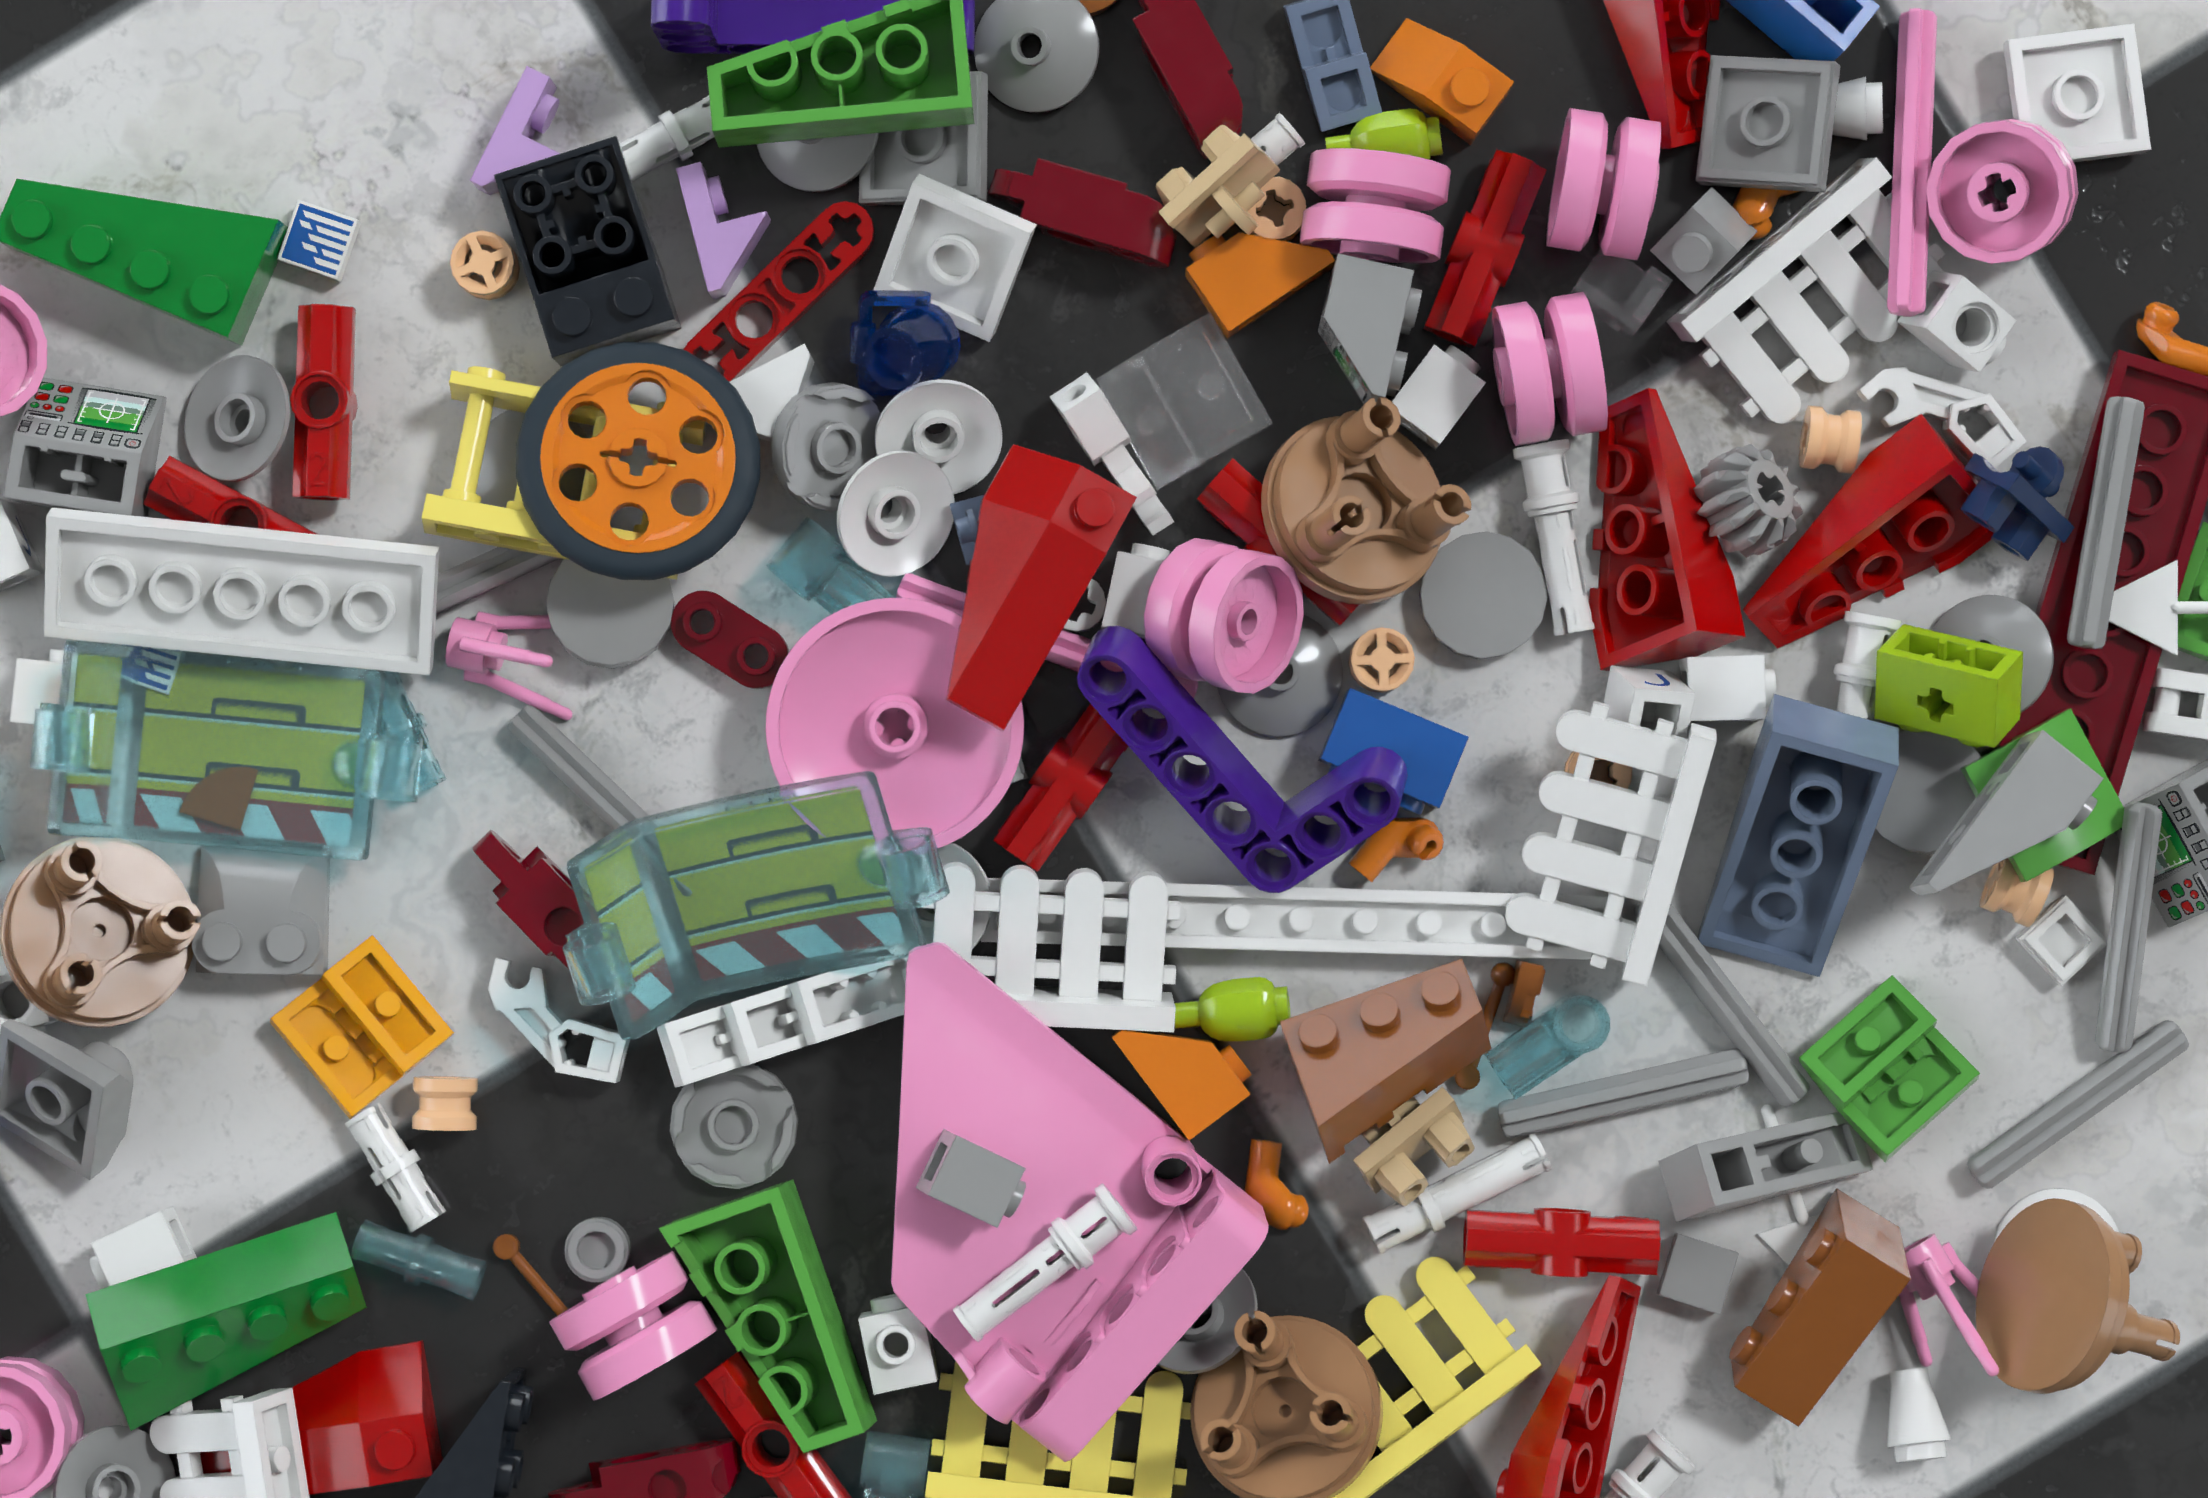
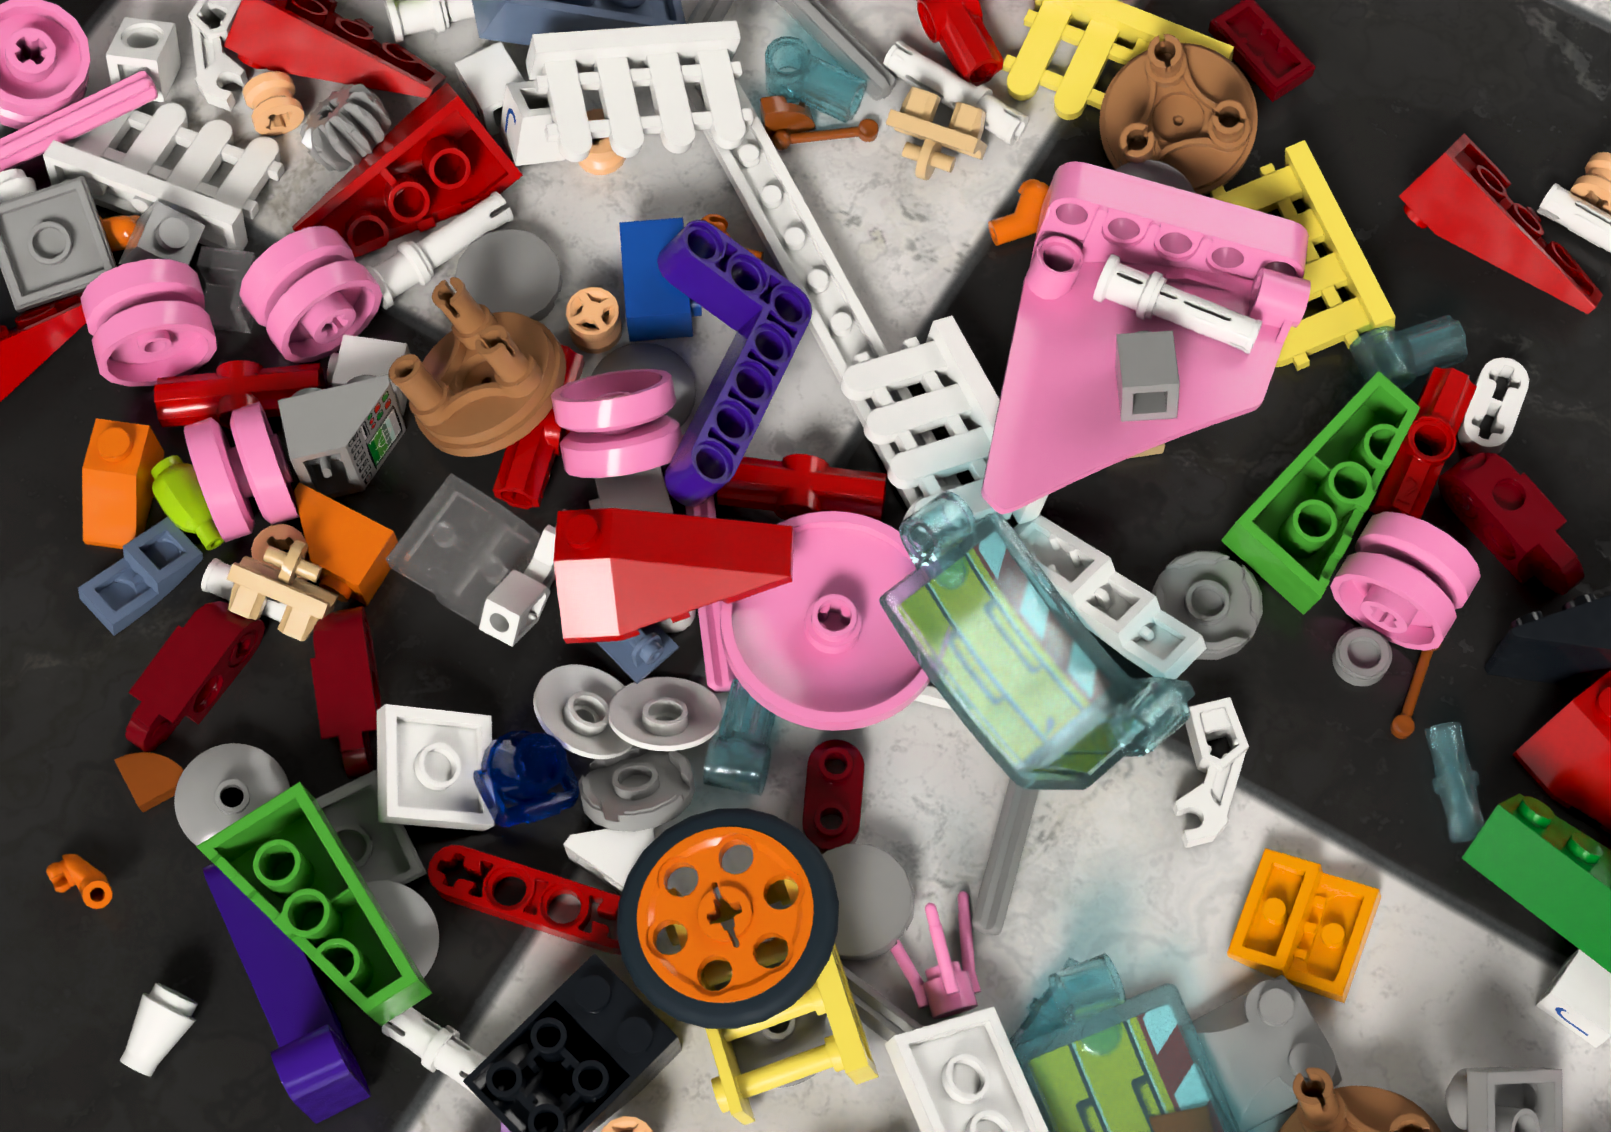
camera: 115 degrees left, 20 degrees down
white pin [344,1102,446,1233] -> none
light nougat wheel [412,1076,478,1131] -> none
dark red piece [472,830,629,979] -> none
lavender slope [676,162,771,300] -> none
white brick [858,1294,939,1395] -> none
orange slope [1112,1030,1252,1141] -> none
lime plant [1175,977,1291,1041] -> none
wedge [1280,958,1491,1164] -> none

